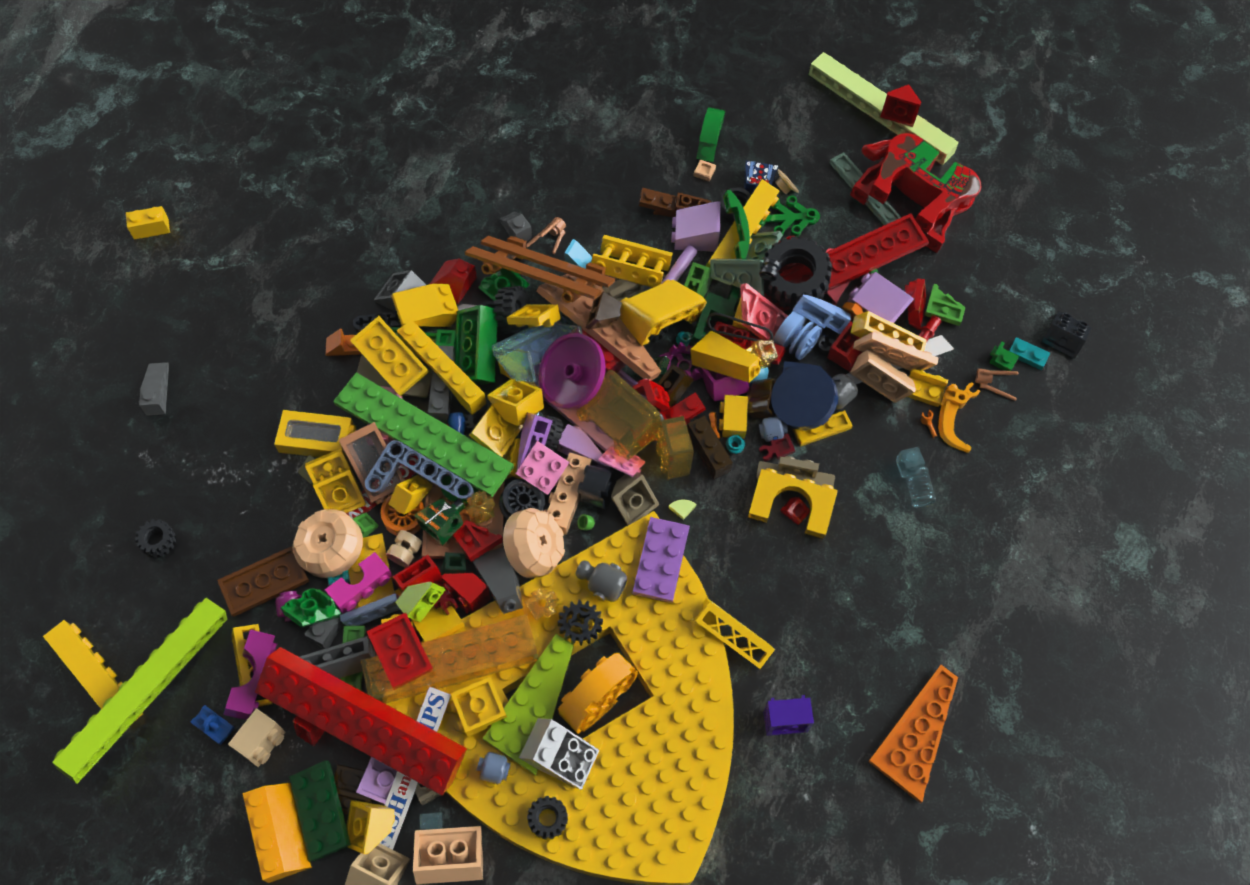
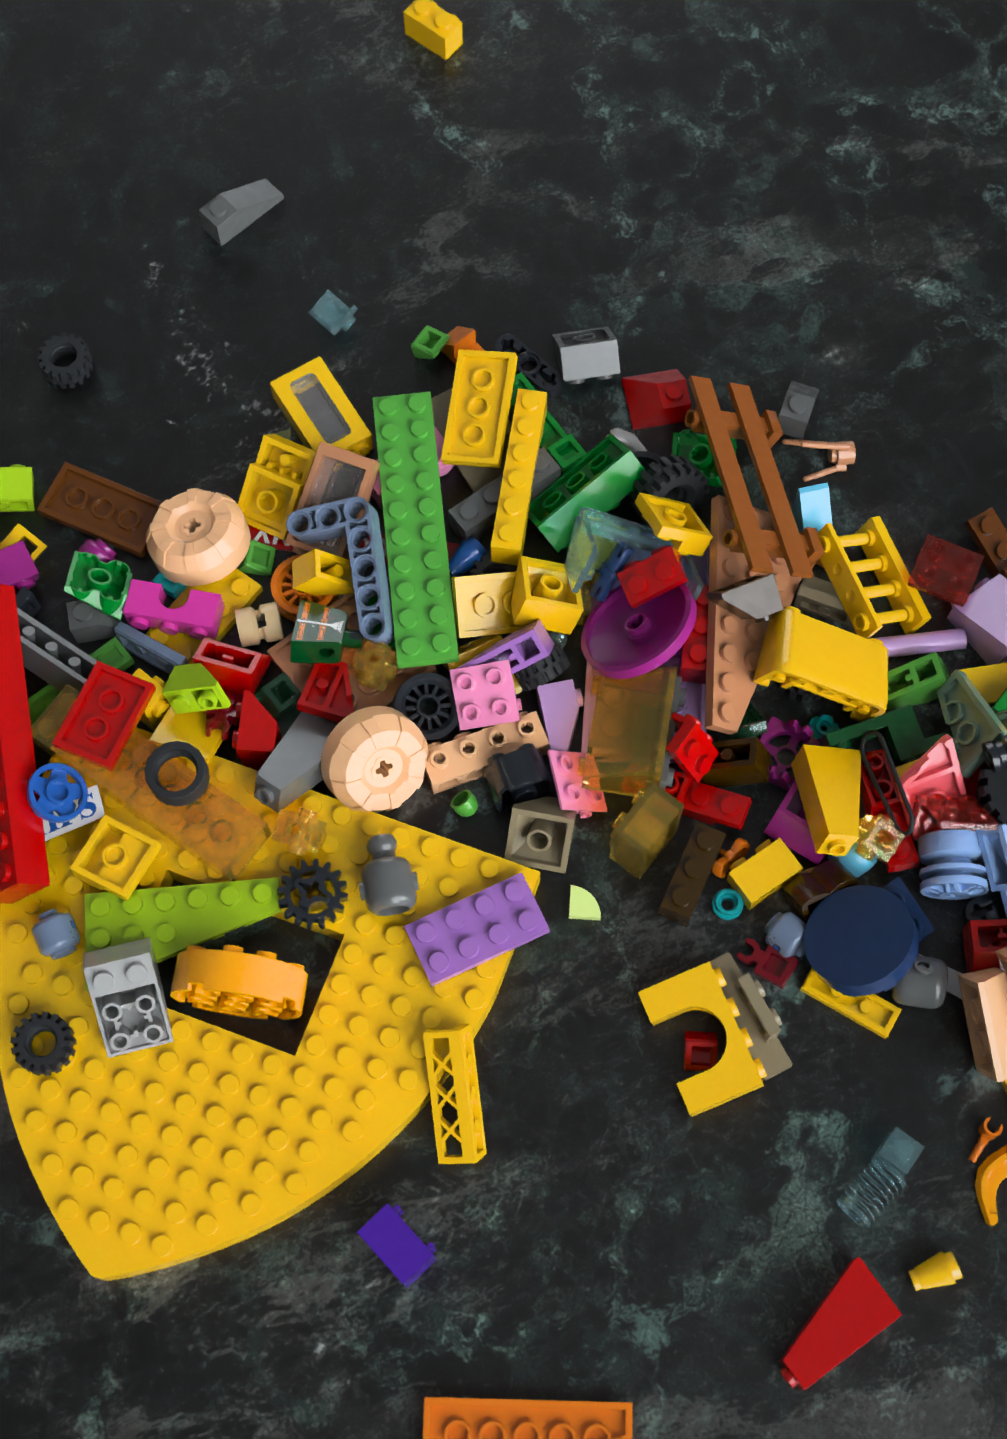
camera: 55 degrees right, 5 degrees up
yellow slope [391,284,458,327] -> none
none -> blue wheel [26,763,88,823]
none -> black tyre [144,741,210,807]
none -> clear light blue bracket [308,290,358,335]
none -> bright green slope [411,325,450,359]
none -> dark blue pin [588,540,635,602]
none -> red bracket [617,546,689,608]
none -> red slope [779,1257,902,1391]
none -> clear red bracket [907,534,984,607]
none -> yellow cone [908,1251,962,1291]
none -> clear red bracket [911,793,999,836]

